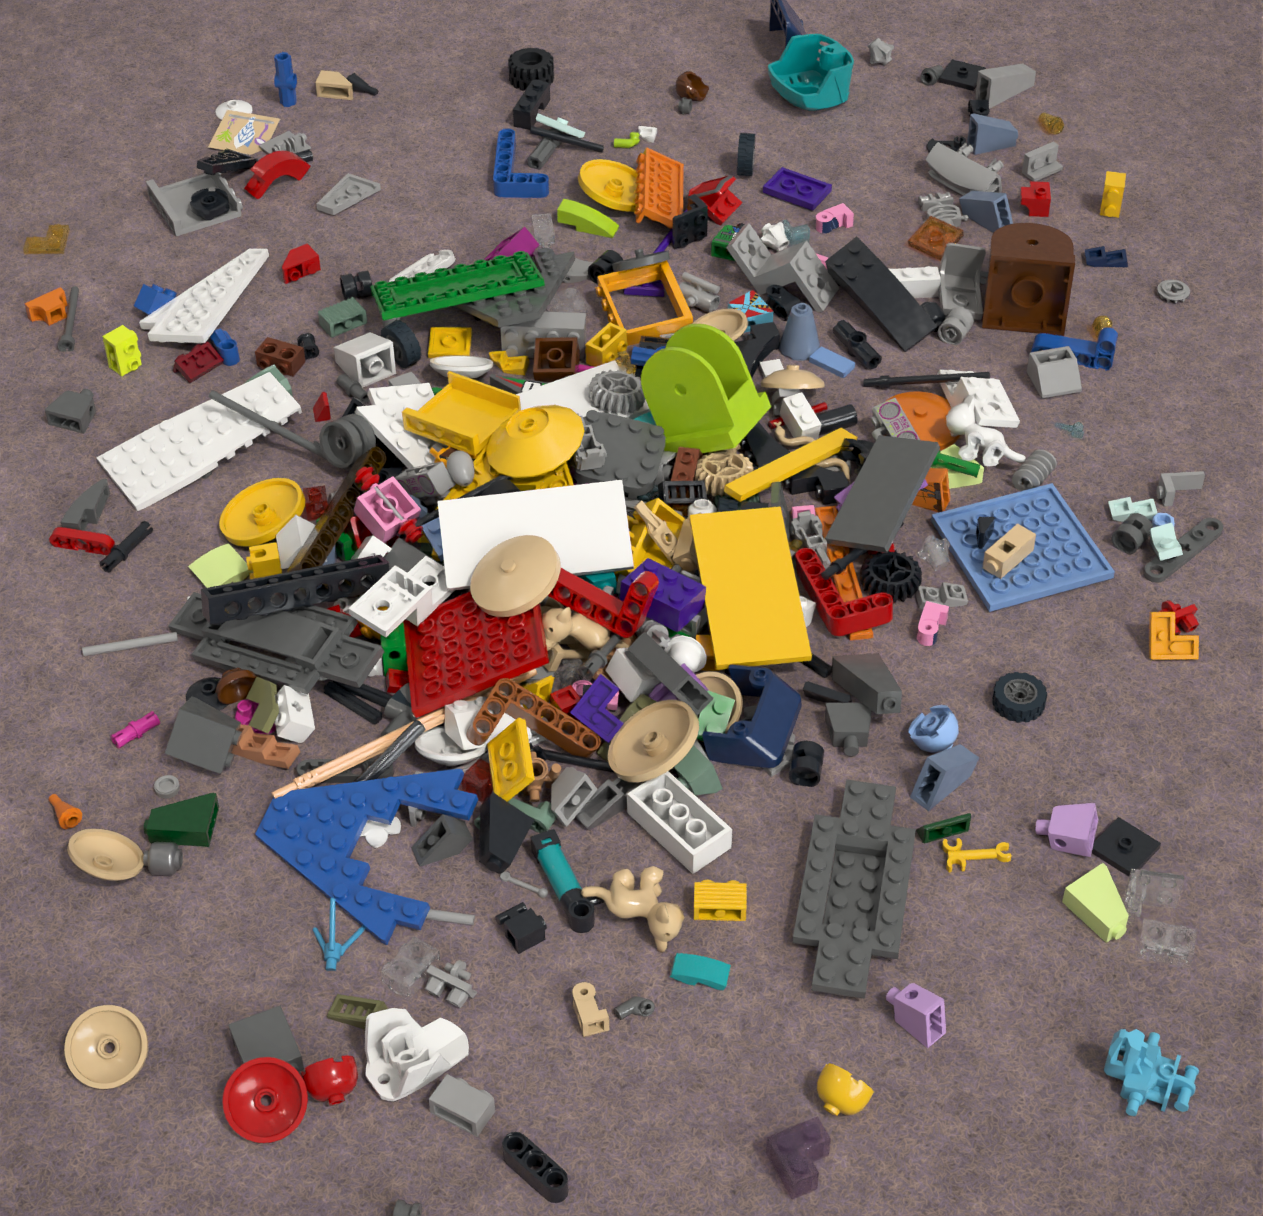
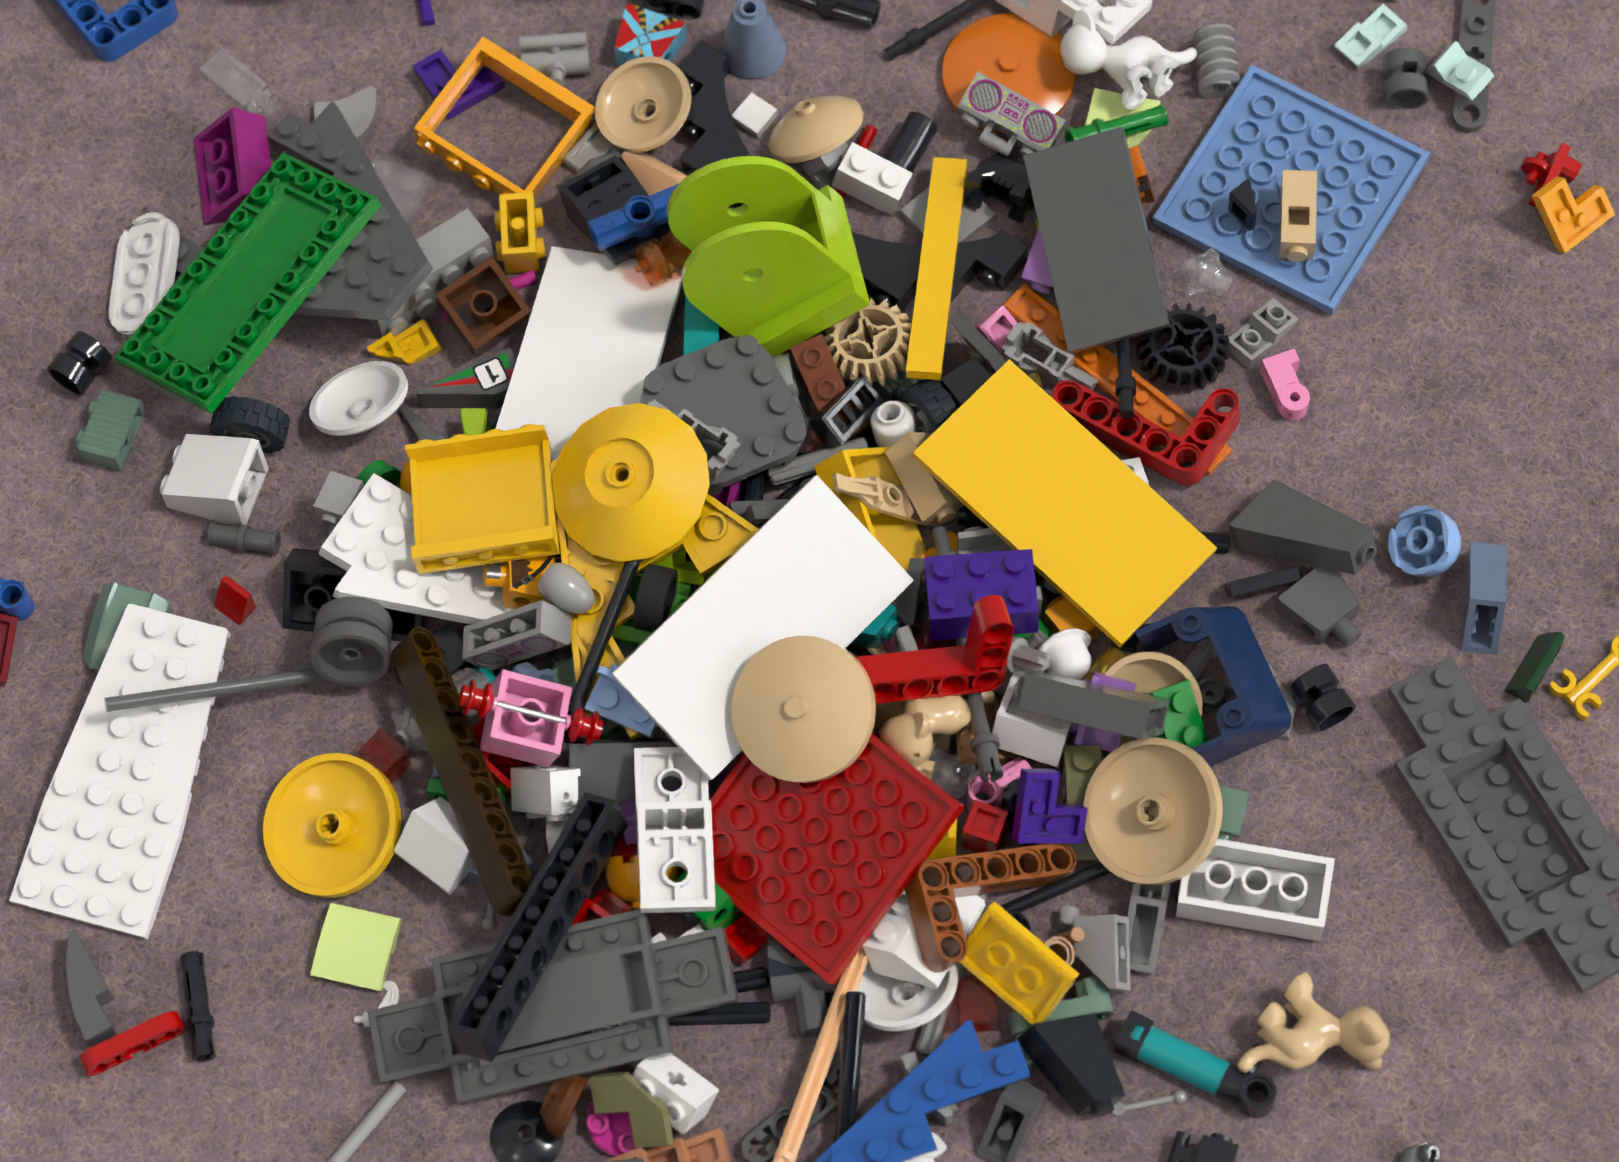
camera: 35 degrees left, 20 degrees up
yellow brick [246,542,282,579] -> none
copper brick [255,337,306,377] -> none
black bush [297,333,319,360] -> none
yellow tile [428,327,472,358] -> none
lime slope [557,199,619,238] -> none
black wheel [588,250,623,284] -> none
light grey gear [588,370,645,415] -> none
dark grey piece [612,249,670,272] -> none
clear yellow arm [615,351,636,374] -> none
teal slope [670,953,731,990] -> none
yellow brick [694,880,747,921] -> none
tan animal [774,422,850,481] -> none
medium blue tile [809,346,855,378] -> none
black wheel [992,672,1047,723] -> none
light blue tile [1152,513,1175,527] -> none

